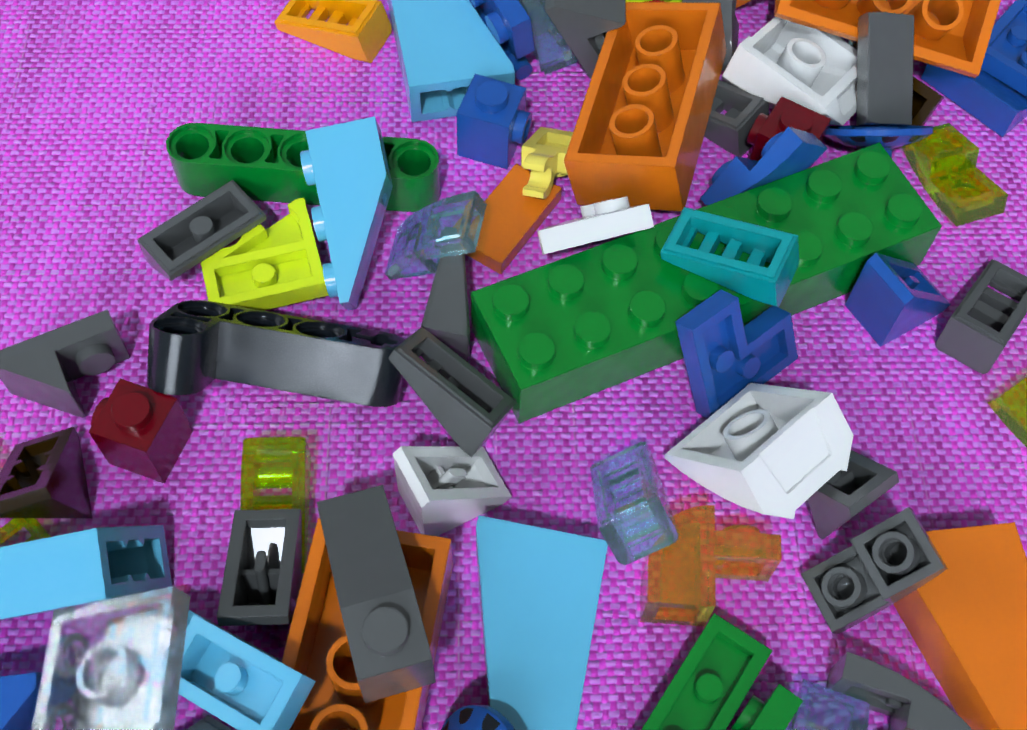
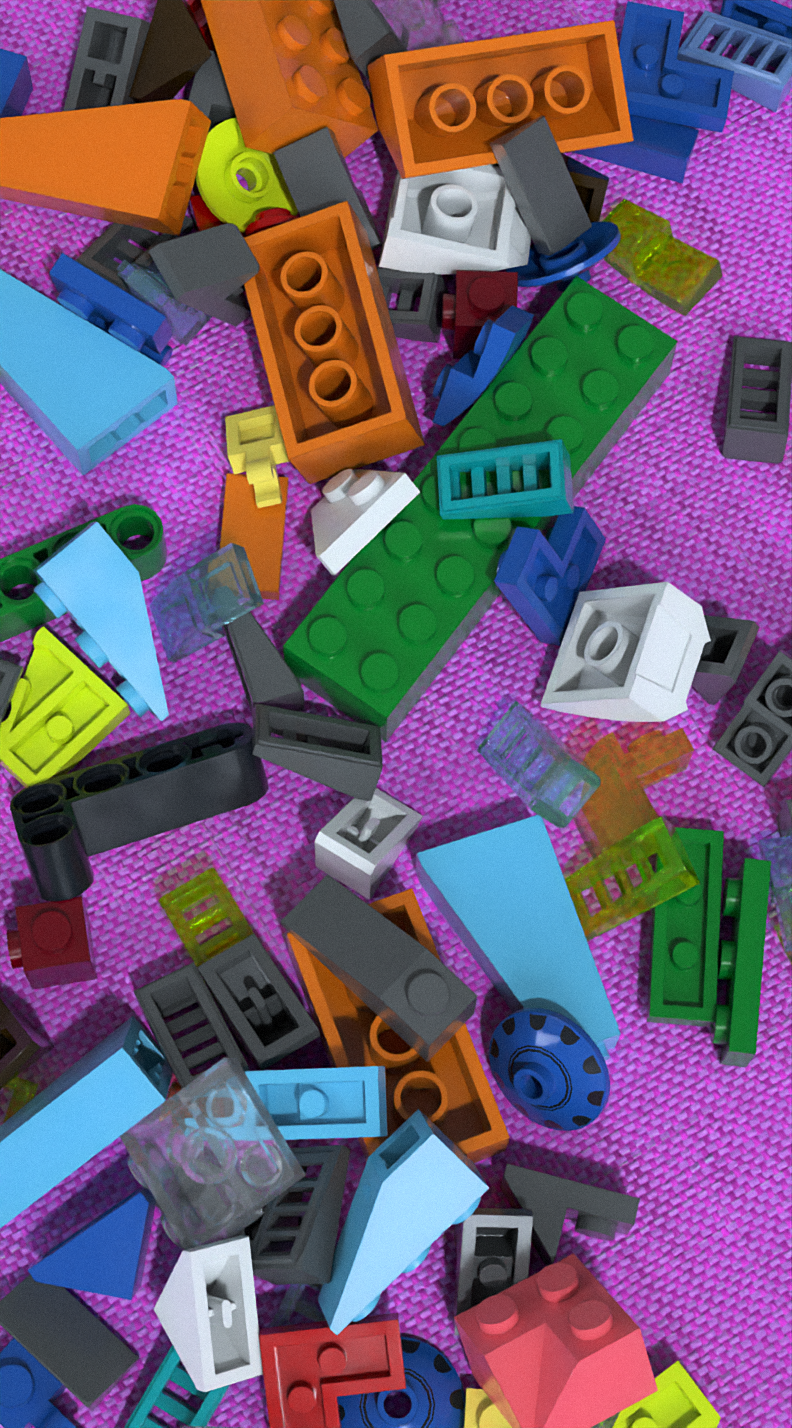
camera: 30 degrees left, 10 degrees up
blue brick [456,74,532,169] -> none
blue slope [845,253,951,347] -> none
none -> dark grey slope [134,962,250,1101]
none -> clear neon green slope [565,816,700,942]

